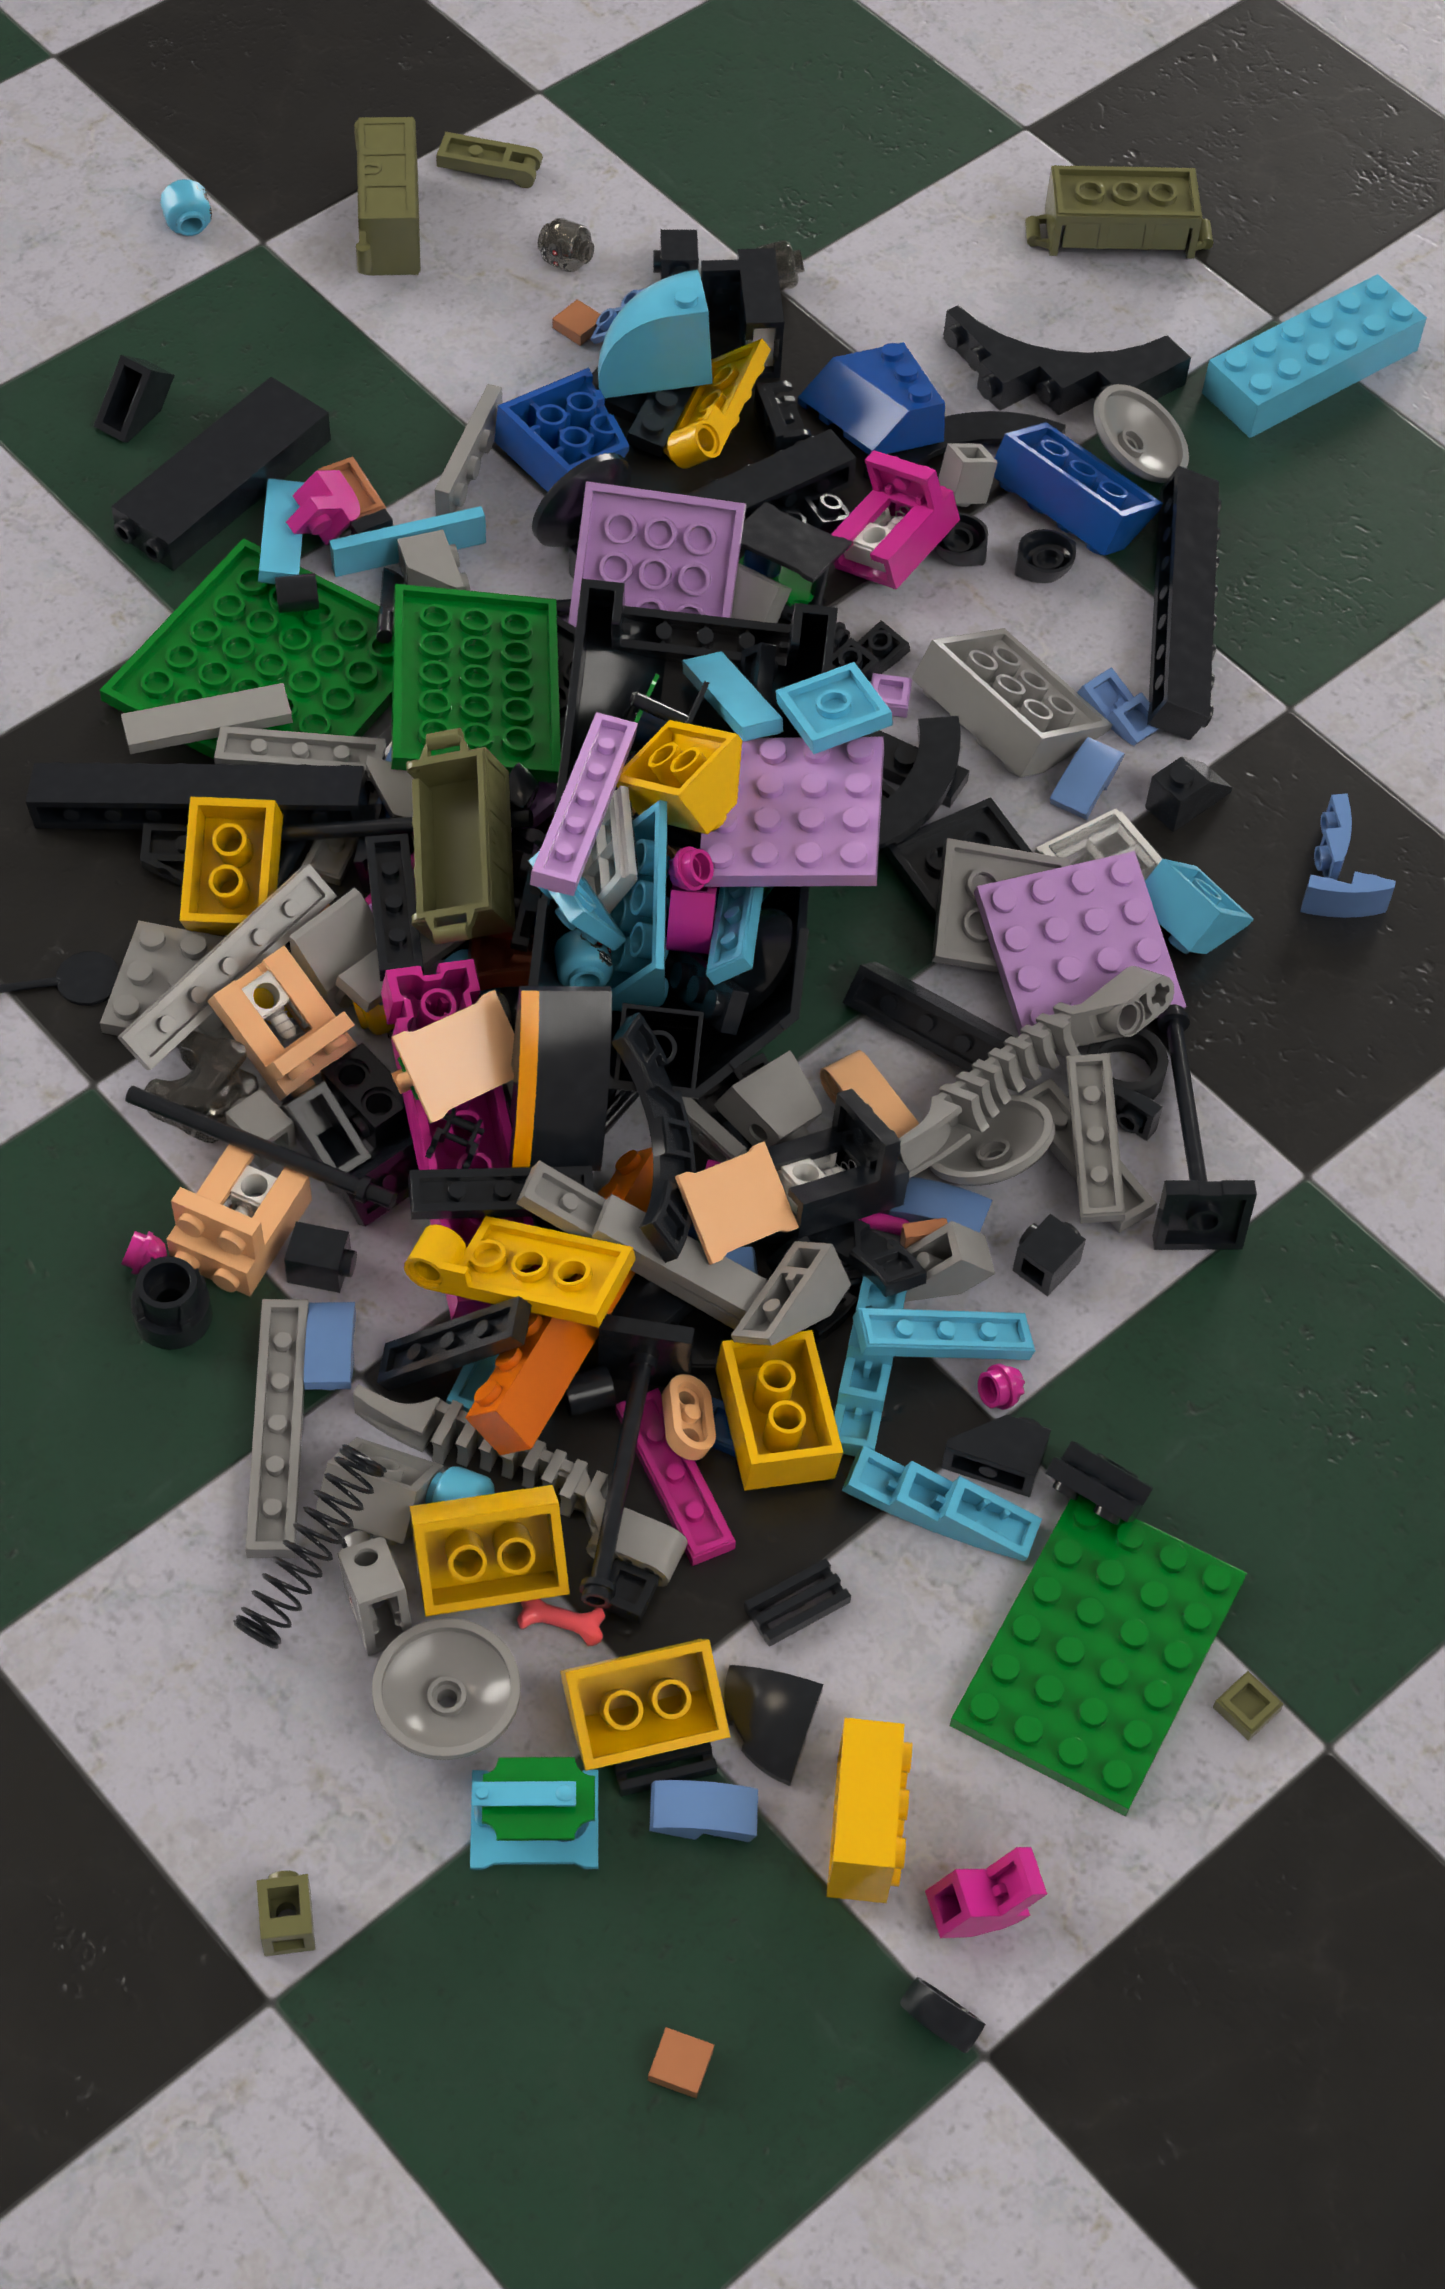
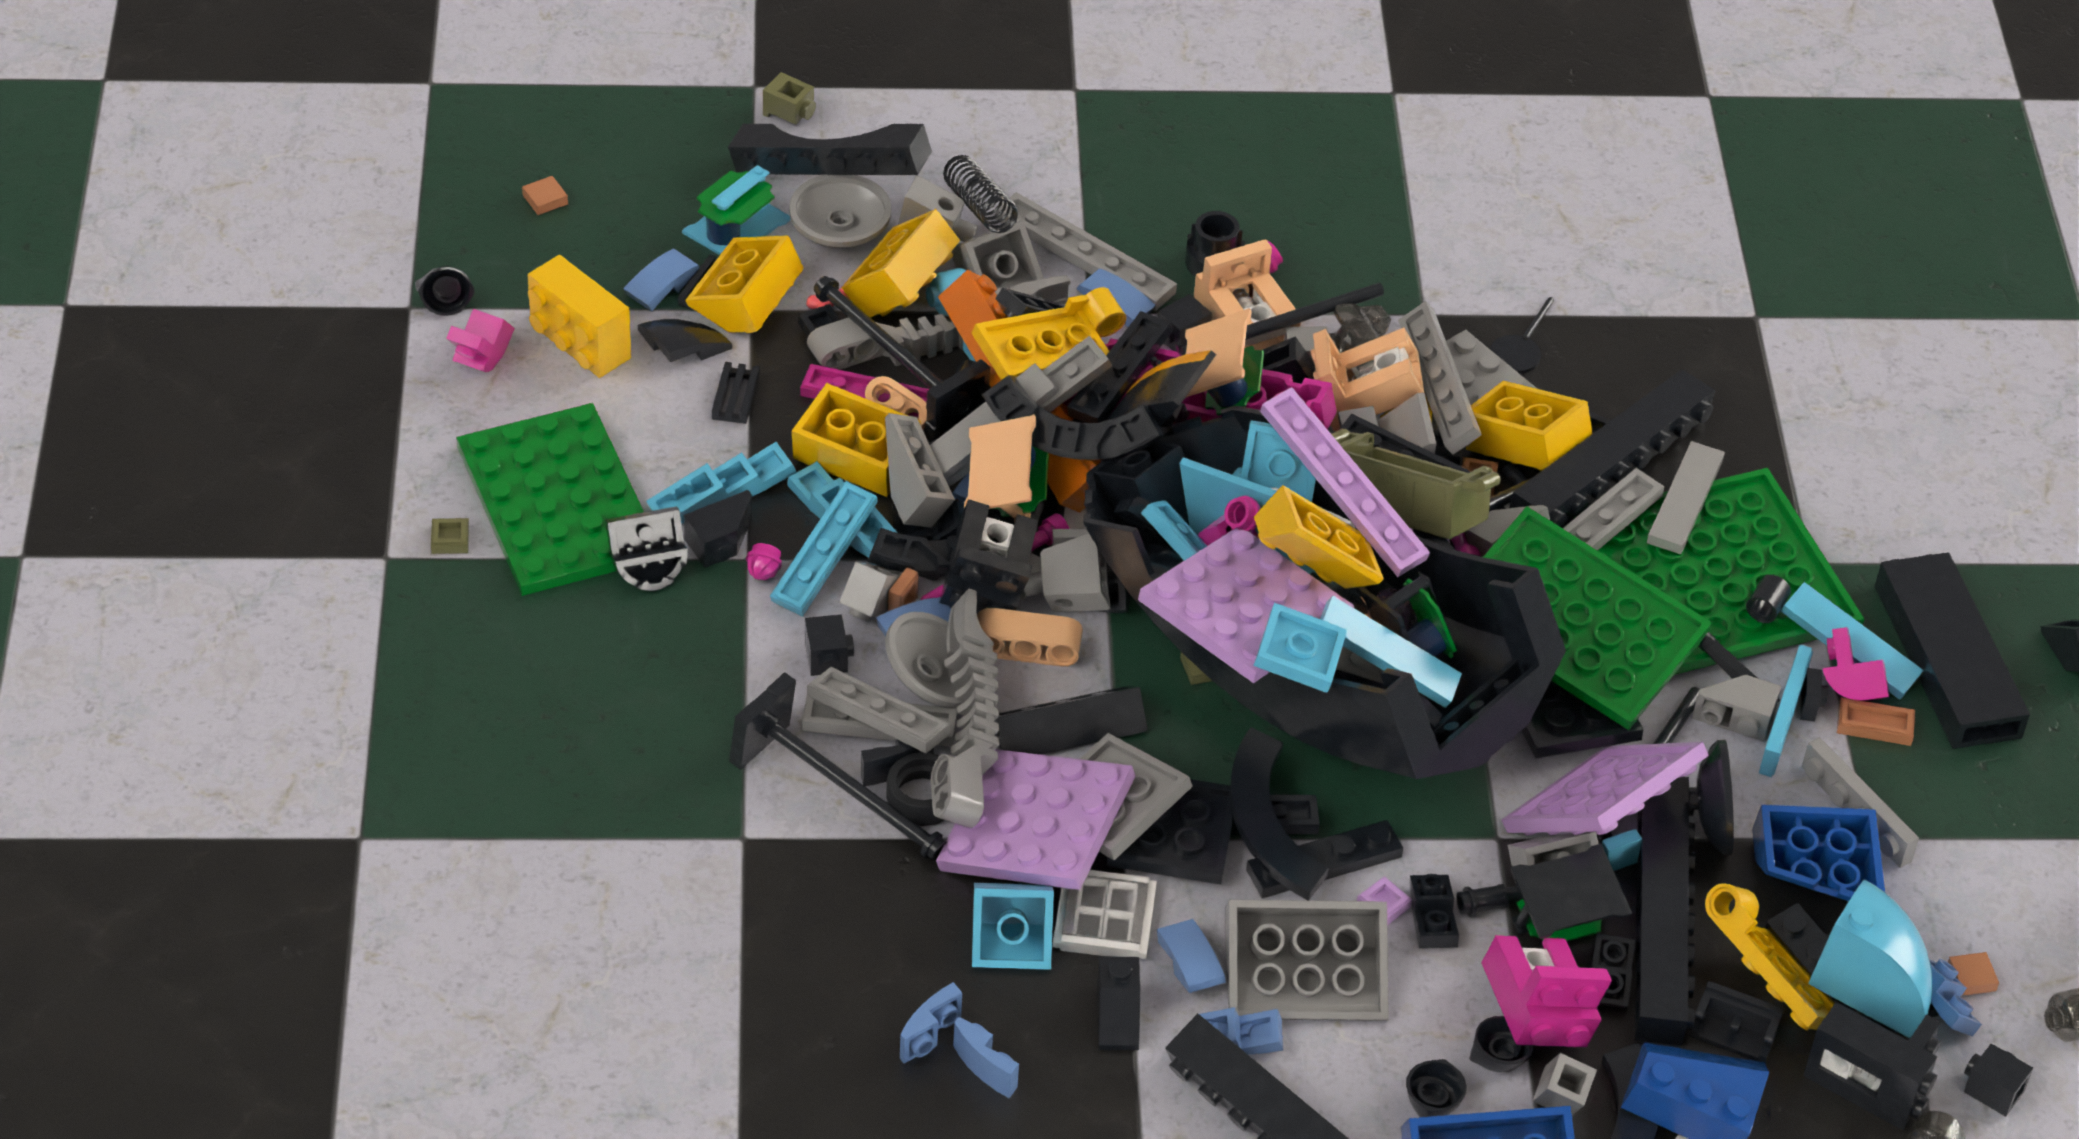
camera: 130 degrees right, 10 degrees down
none -> black arch [728,124,932,175]

